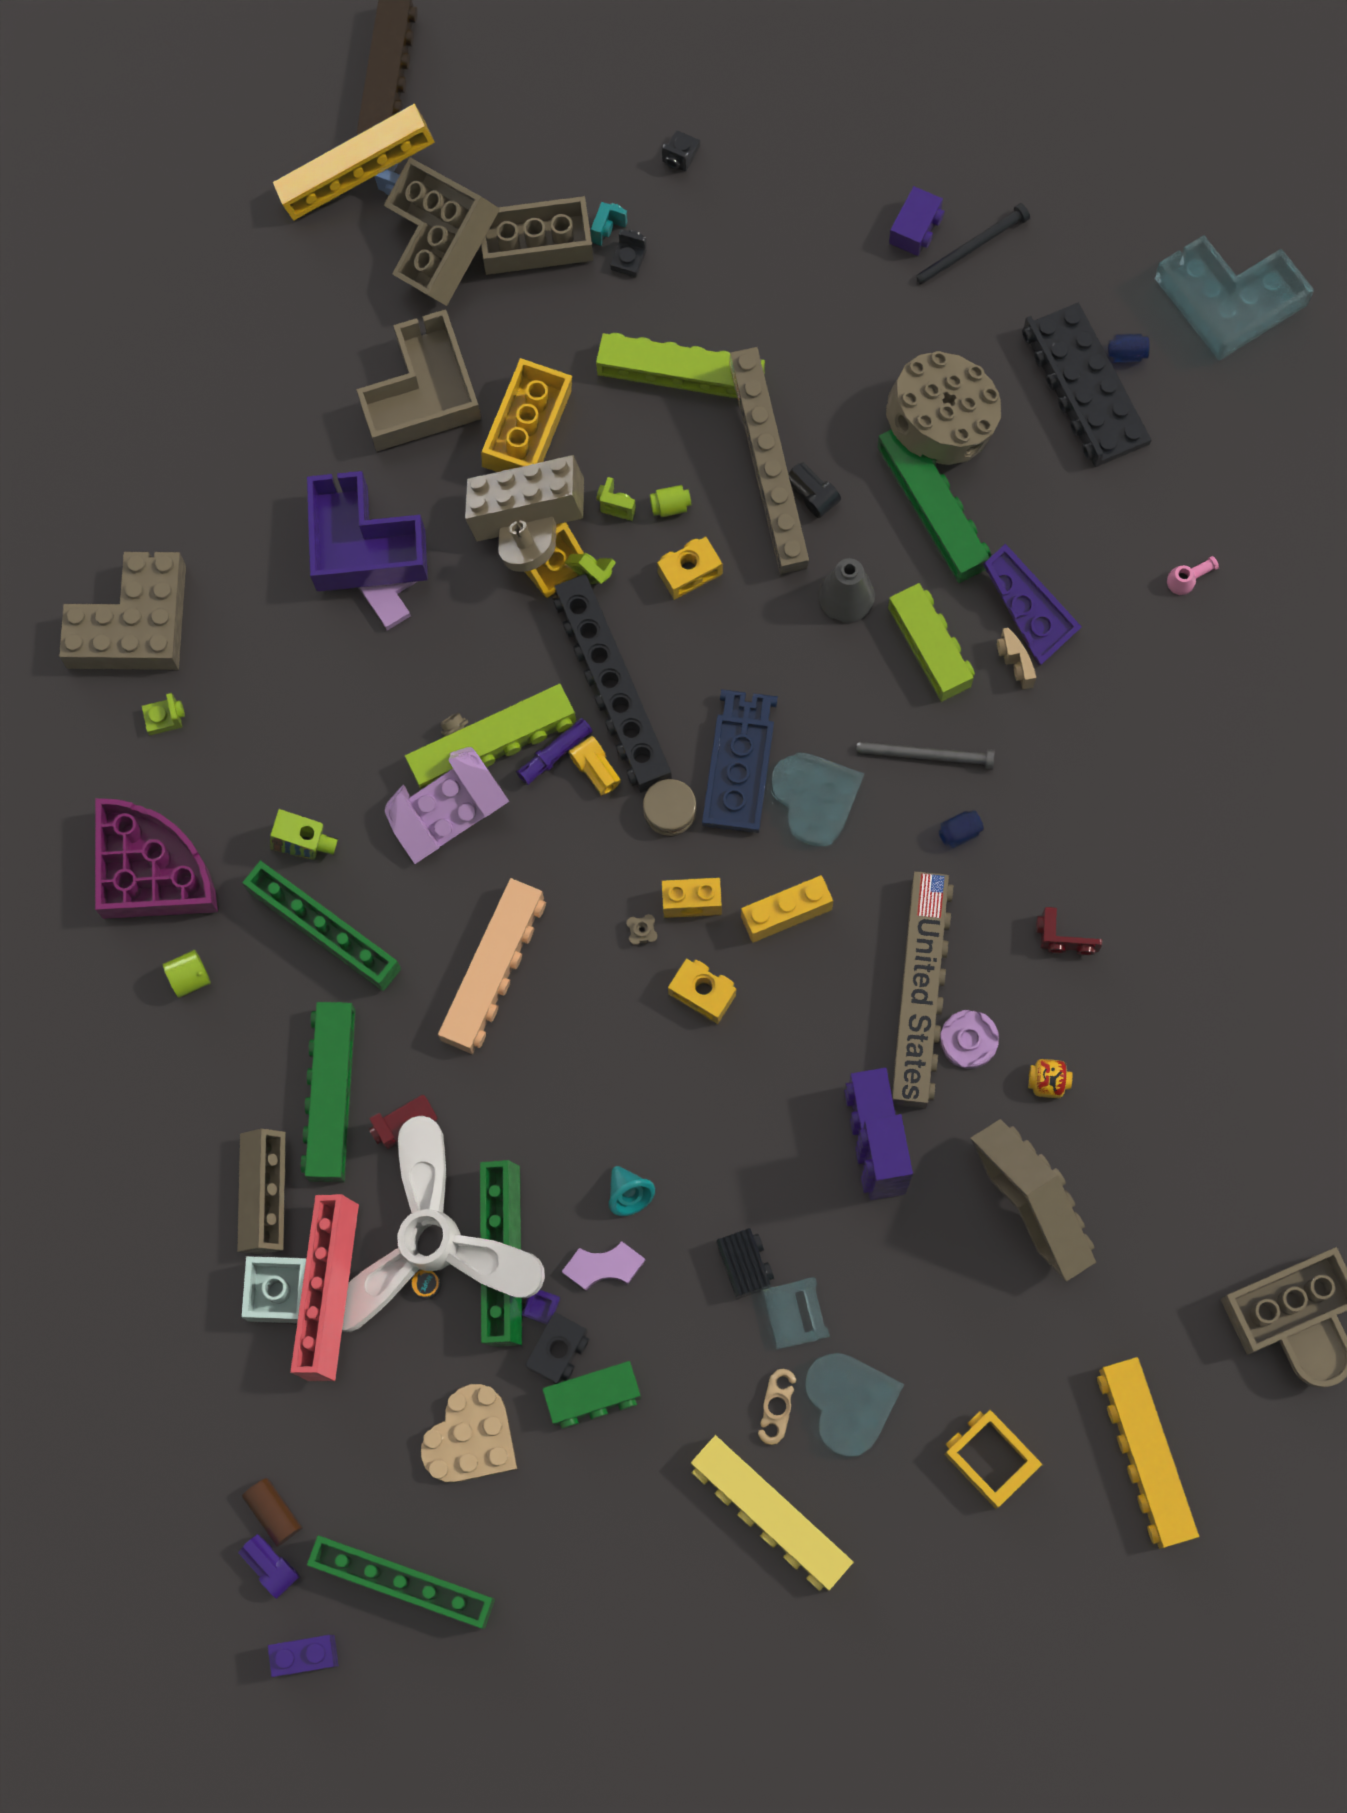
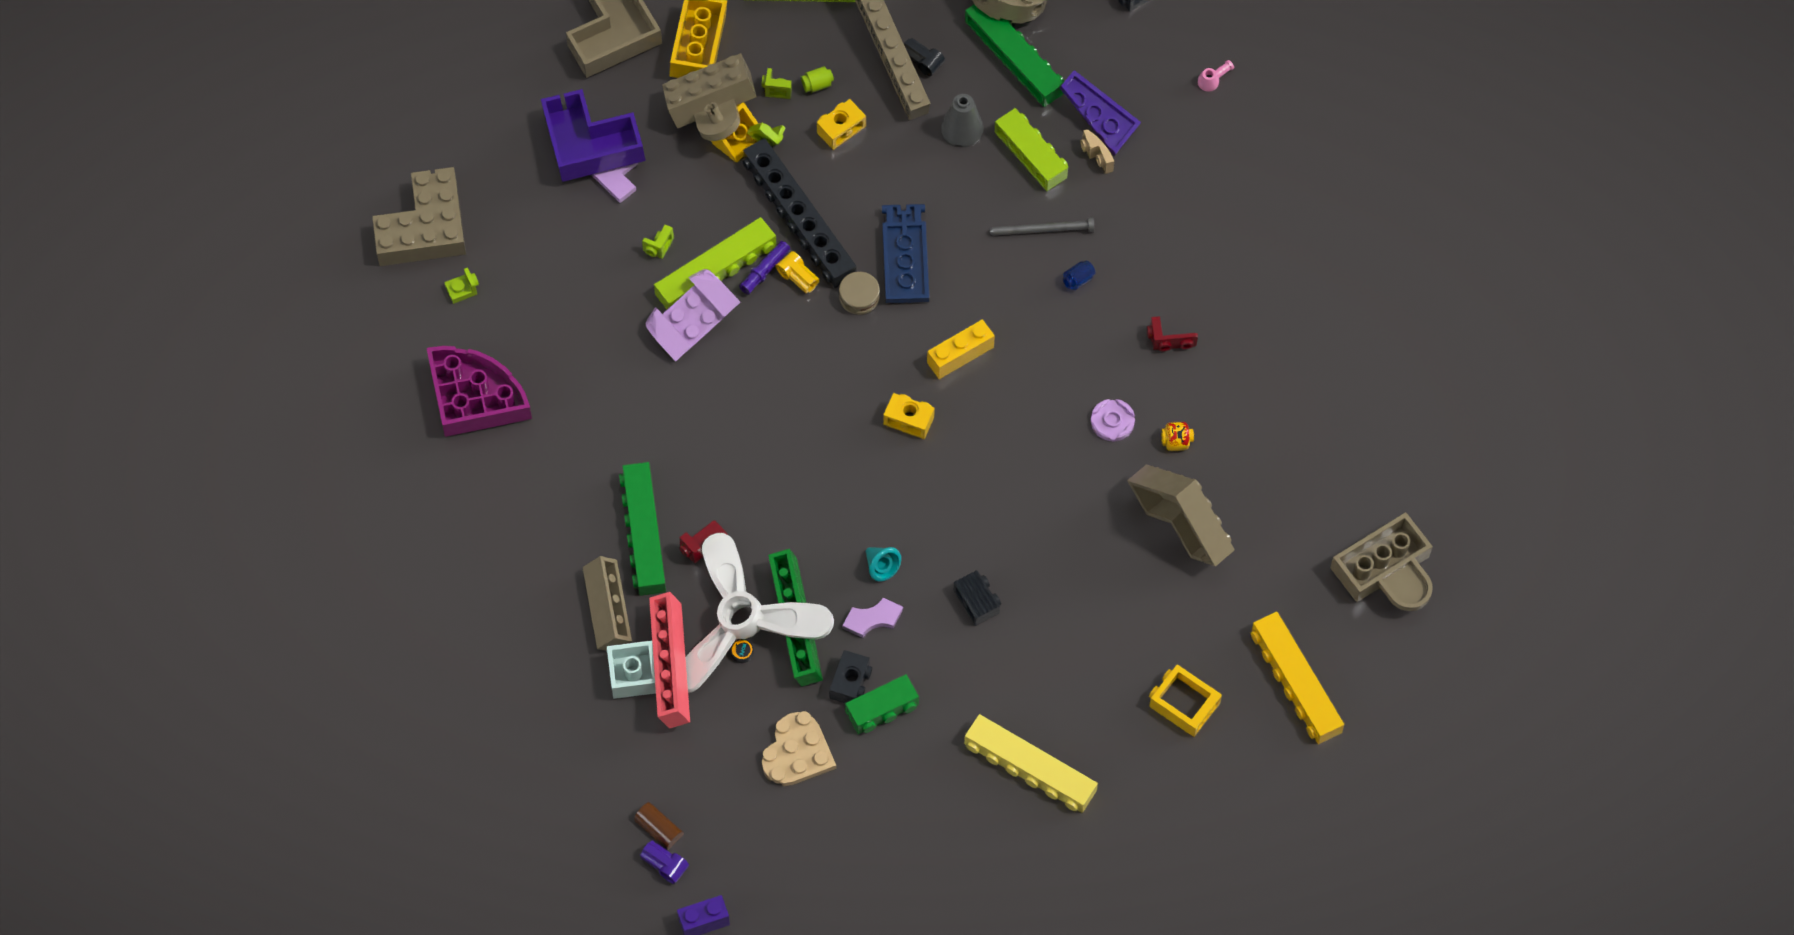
camera: 15 degrees left, 10 degrees down
lime piece [163,949,211,998] -> none
green brick [242,860,401,992] -> none
lime torso [270,809,338,860] -> none
green brick [307,1535,495,1629] -> none
light nougat brick [438,878,546,1054] -> none
dark tan plate [440,712,469,736] -> none
dark purple tile [522,1290,561,1325] -> none
dark tan plate [627,914,658,945] -> none
yellow brick [662,878,722,918] -> none
tan piece [758,1369,796,1445] -> none
clear light blue plate [763,1277,830,1350] -> none
clear light blue plate [771,752,864,846] -> none
clear light blue plate [805,1353,904,1457] -> none
dark purple piece [844,1068,913,1201] -> none
dark tan brick [892,871,954,1109] -> none
none -> lime bracket [642,225,674,259]

